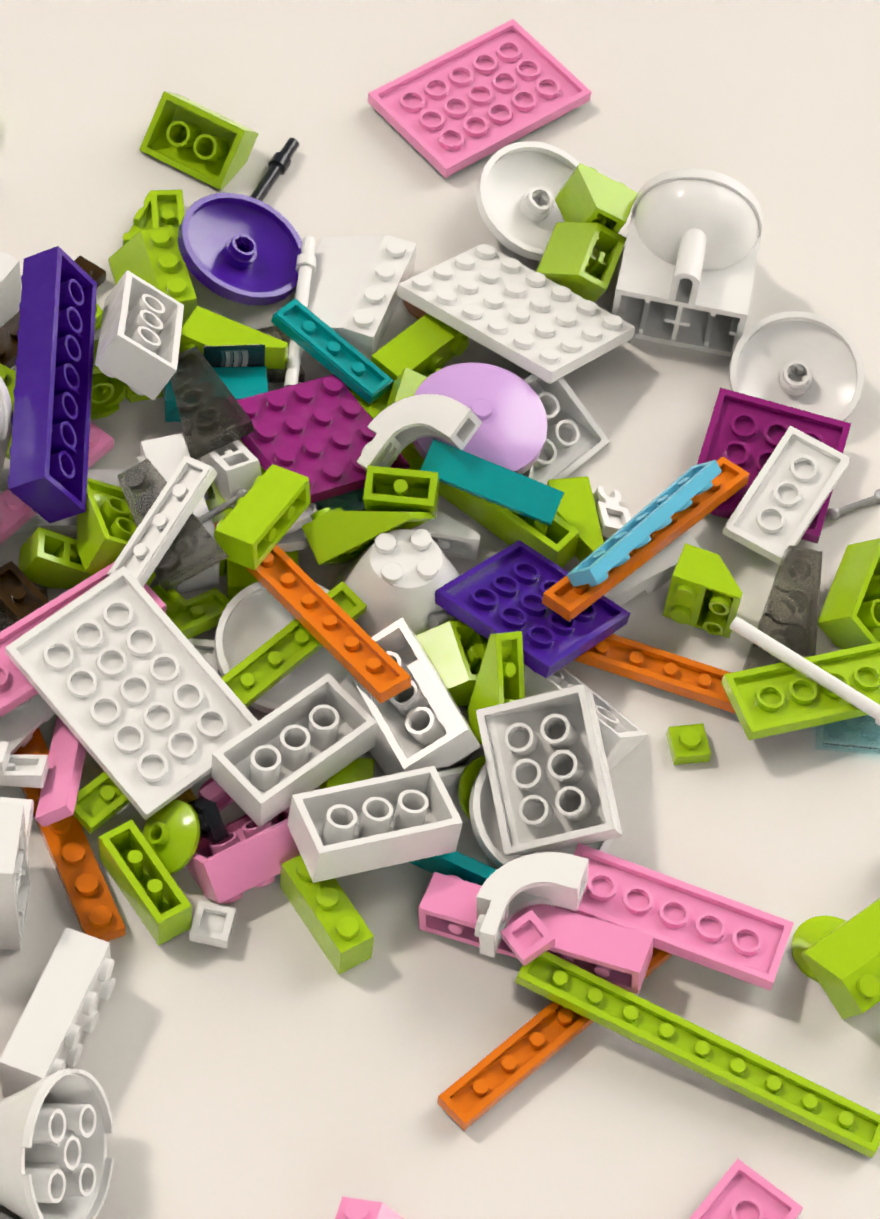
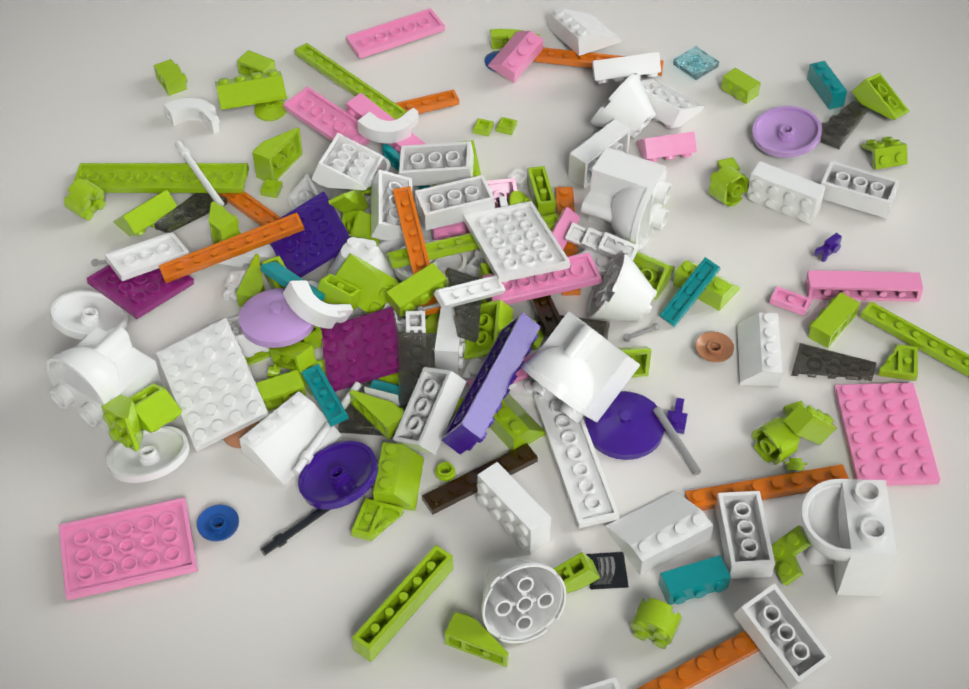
camera: 150 degrees left, 5 degrees down
lime slope [139,91,259,190] -> none
bright pink plate [500,909,556,966] -> none
medium azure plate [567,460,722,587] -> none
none -> blue dish [197,505,239,542]
none -> lime slope [252,127,303,181]
none -> lime brick [352,545,454,662]
none -> lime tile [473,118,494,137]
none -> lime tile [496,117,517,135]

